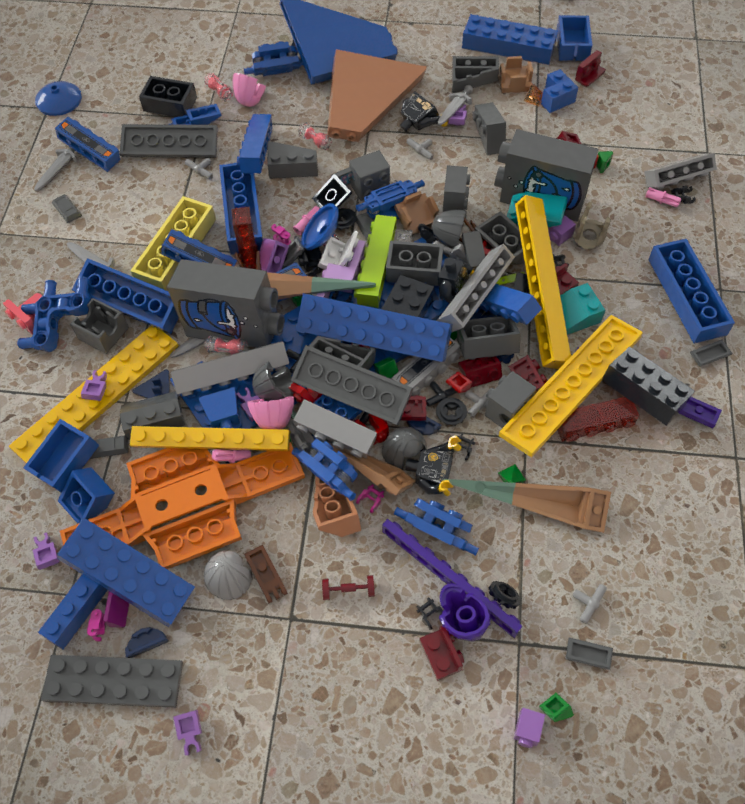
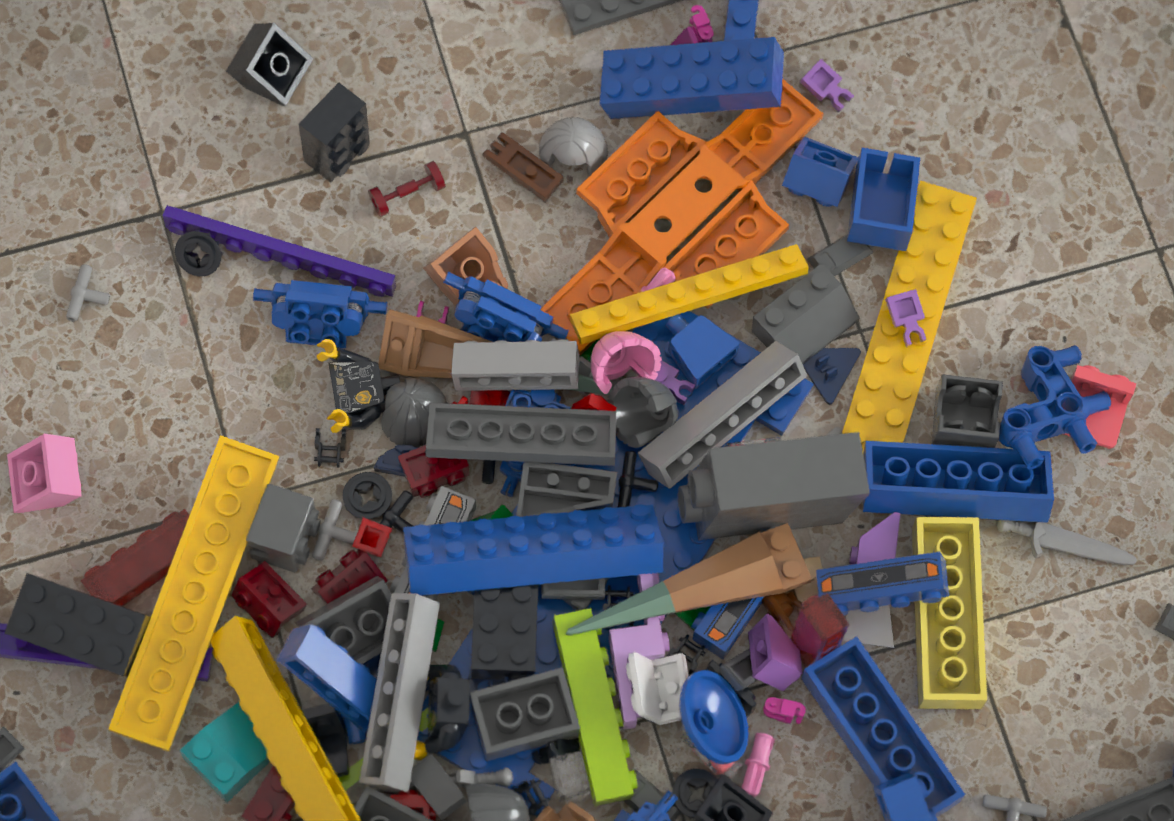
camera: 150 degrees right, 10 degrees up
dark blue tile [125,627,169,658] -> none
black piece [416,597,443,631] -> none
dark red bracket [419,626,464,681] -> none
dark purple head [439,584,491,642] -> none
medium nougat plate [443,479,611,533] -> none
green slope [498,464,526,483] -> none
medium lavender brick [513,707,545,748] -> none
green slope [539,693,574,722] -> none
dark grey tile [565,637,613,670] -> none
none -> bright pink slope [7,434,82,513]
none -> black slope [226,23,314,106]
none -> black brick [299,82,370,183]

